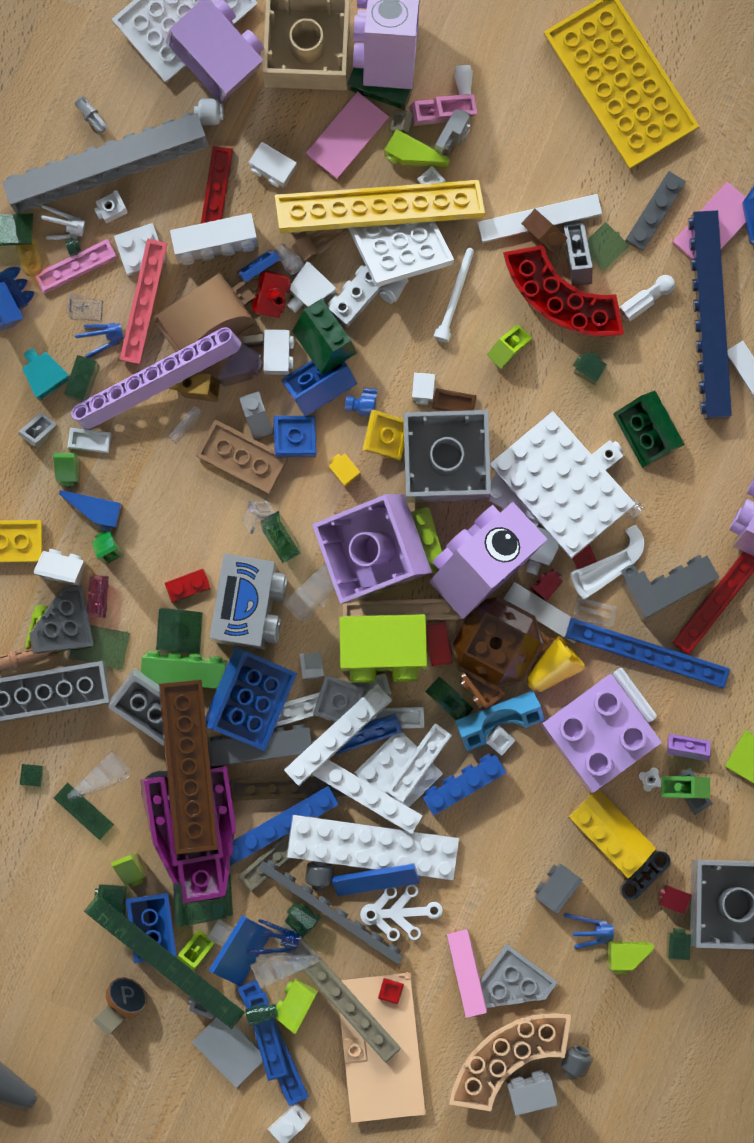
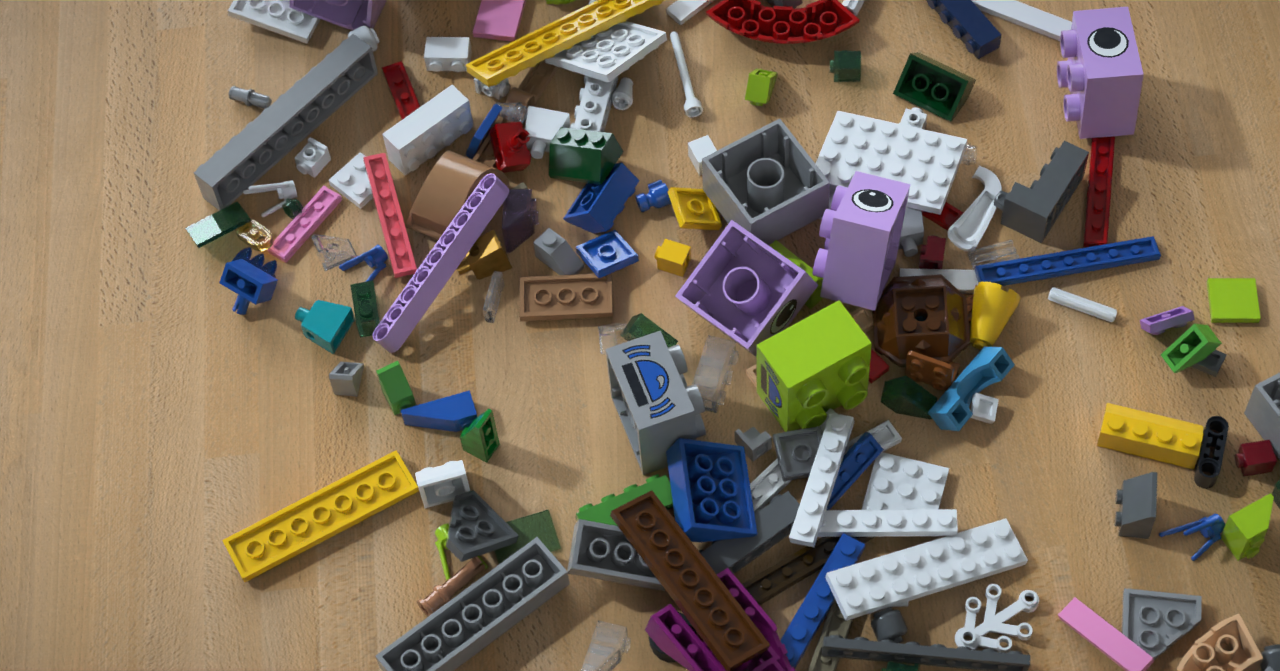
camera: 30 degrees left, 25 degrees down
white tile [67,428,112,454] -> none
clear pink plate [87,576,109,618] -> none
clear green slope [156,608,203,654] -> none
red plate [165,569,211,603] -> none
white brick [264,330,294,375] -> none
blue tile [332,863,420,896] -> none
white tile [386,723,452,804] -> none
blue brick [423,753,506,816] -> none
lavender brick [540,674,662,793] -> none
white plate [639,768,661,792] -> none

